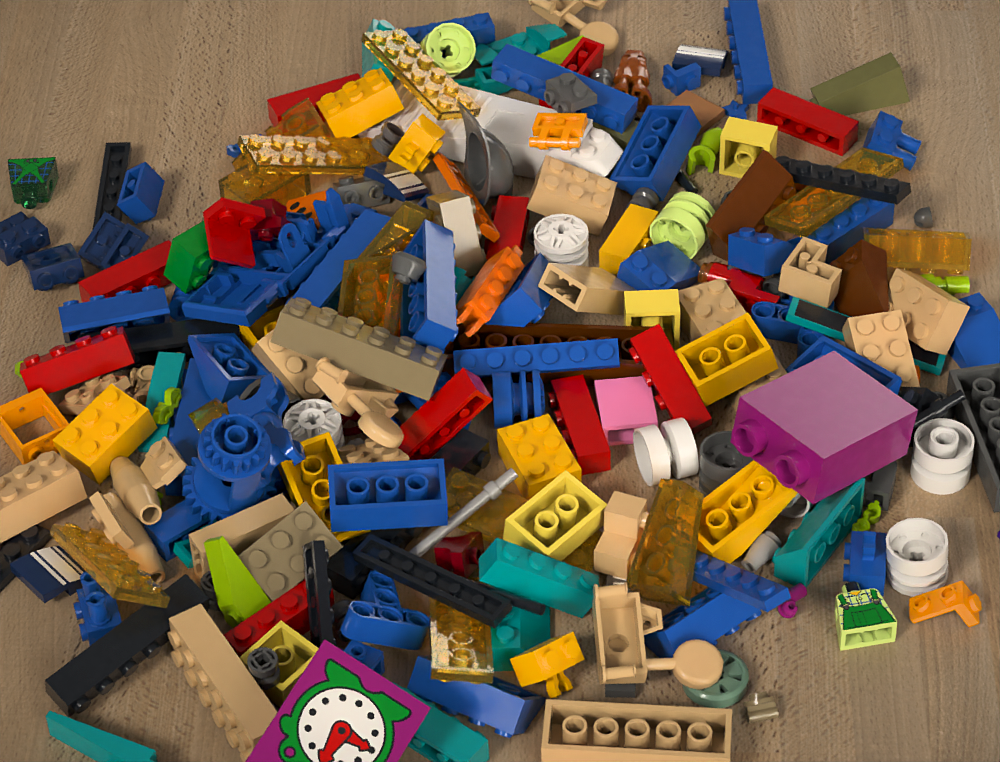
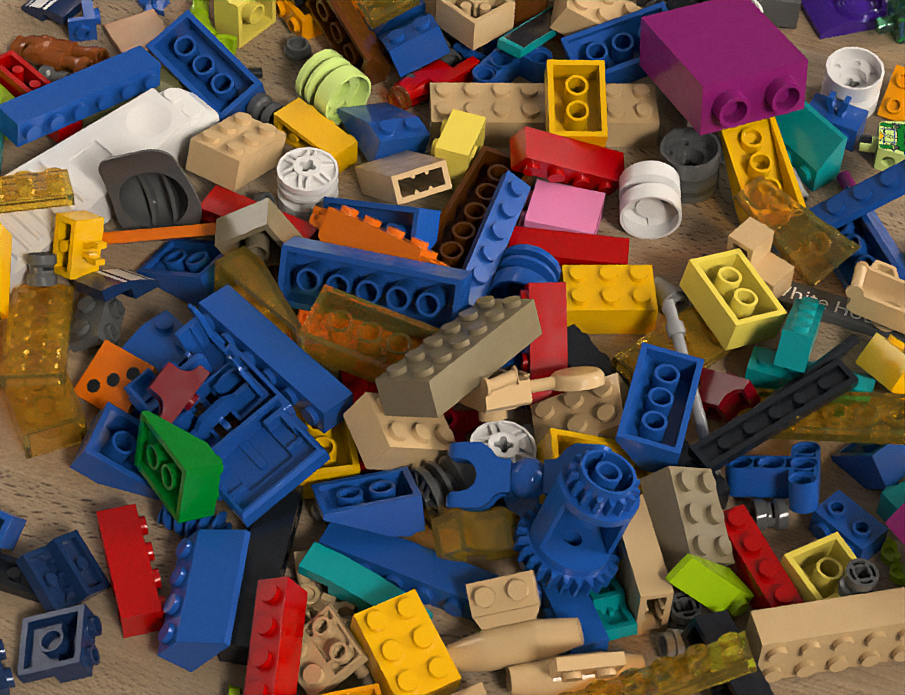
camera: 75 degrees left, 5 degrees up
lime piece [152,387,182,425] -> none
red bracket [203,197,266,268] -> none
black plate [303,540,337,648] -> none
dark grey cone [391,251,427,285] -> none
light orange plate [529,113,588,150] -> none
dark grey bracket [544,72,597,113] -> none

